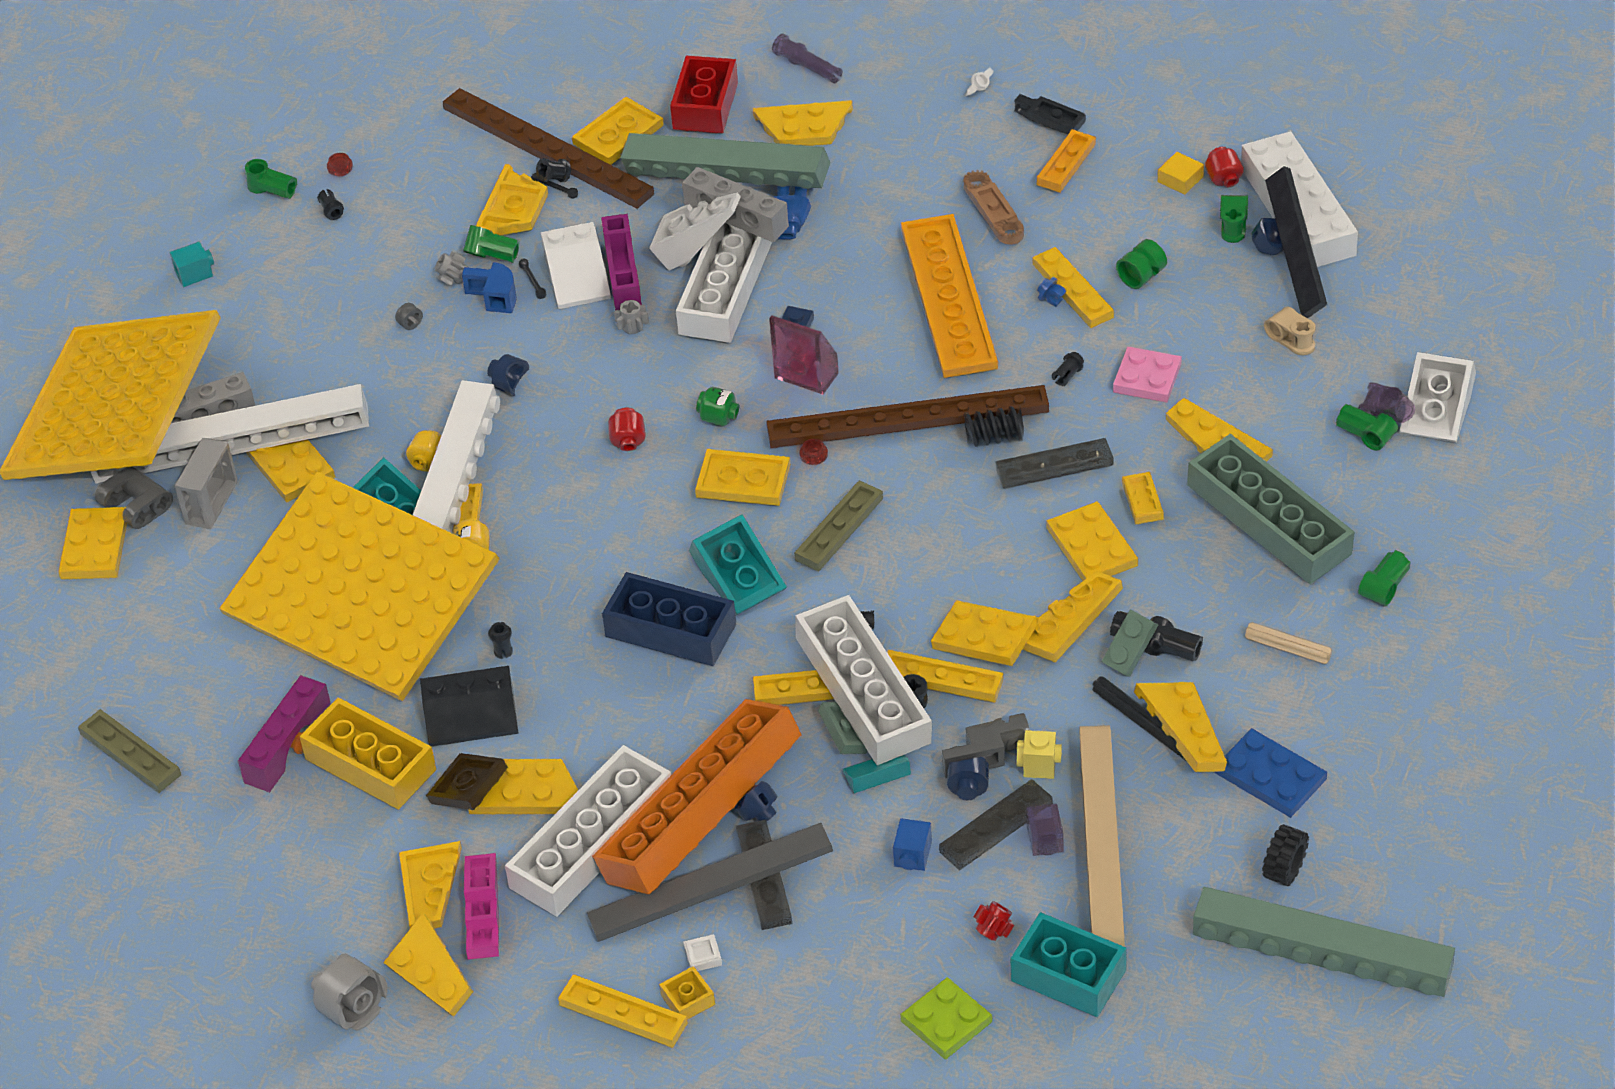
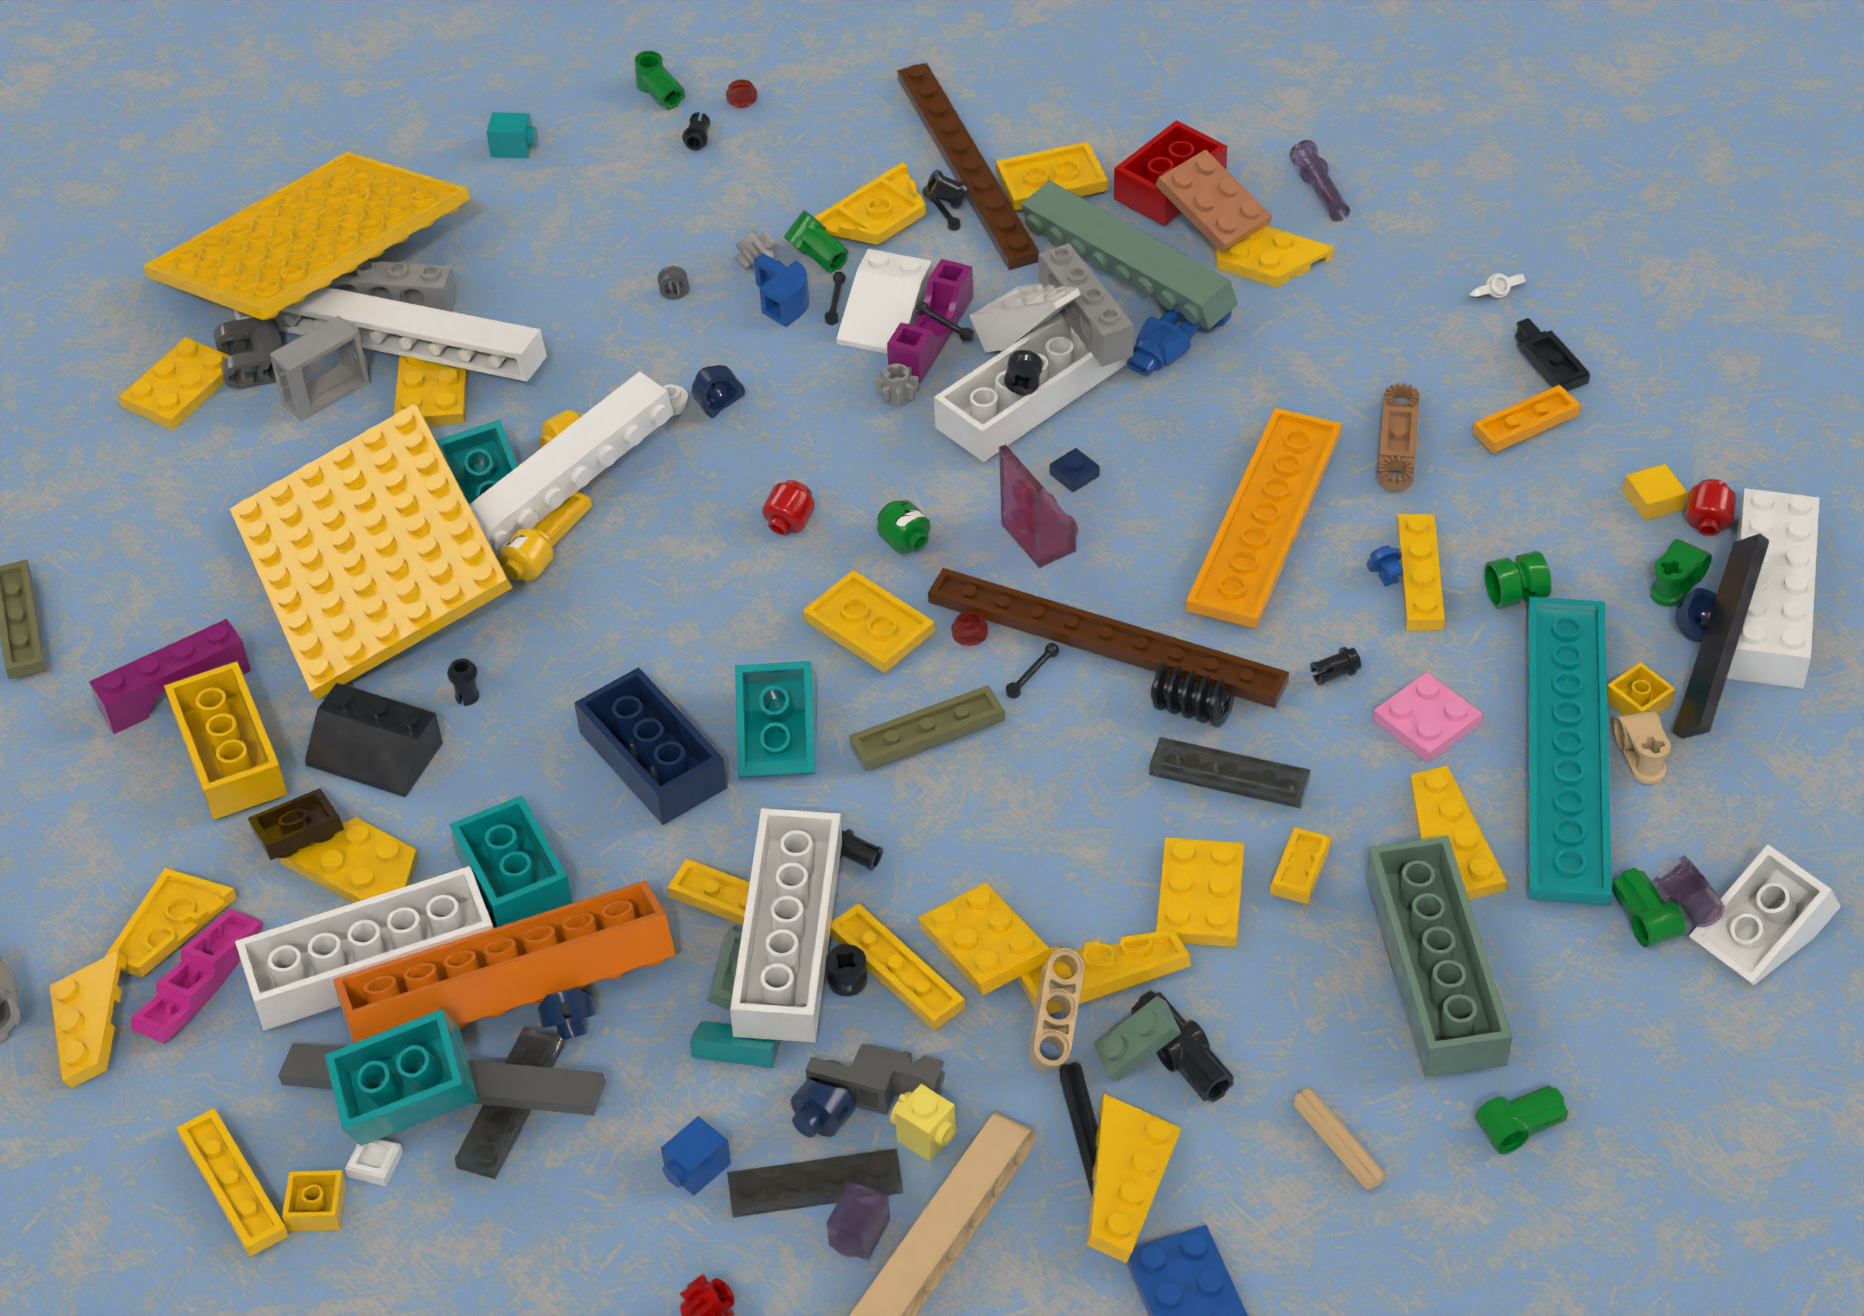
camera: 30 degrees right, 0 degrees up
none -> teal brick [324,1009,479,1146]
none -> teal brick [449,795,573,928]
none -> black hinge [915,301,974,342]
none -> black wheel [1004,350,1043,395]
none -> black hinge [1006,643,1059,699]
none -> tan beam [1027,948,1084,1073]
none -> nougat plate [1155,150,1272,253]
none -> teal plate [1528,597,1612,905]
none -> yellow piece [1607,662,1676,715]

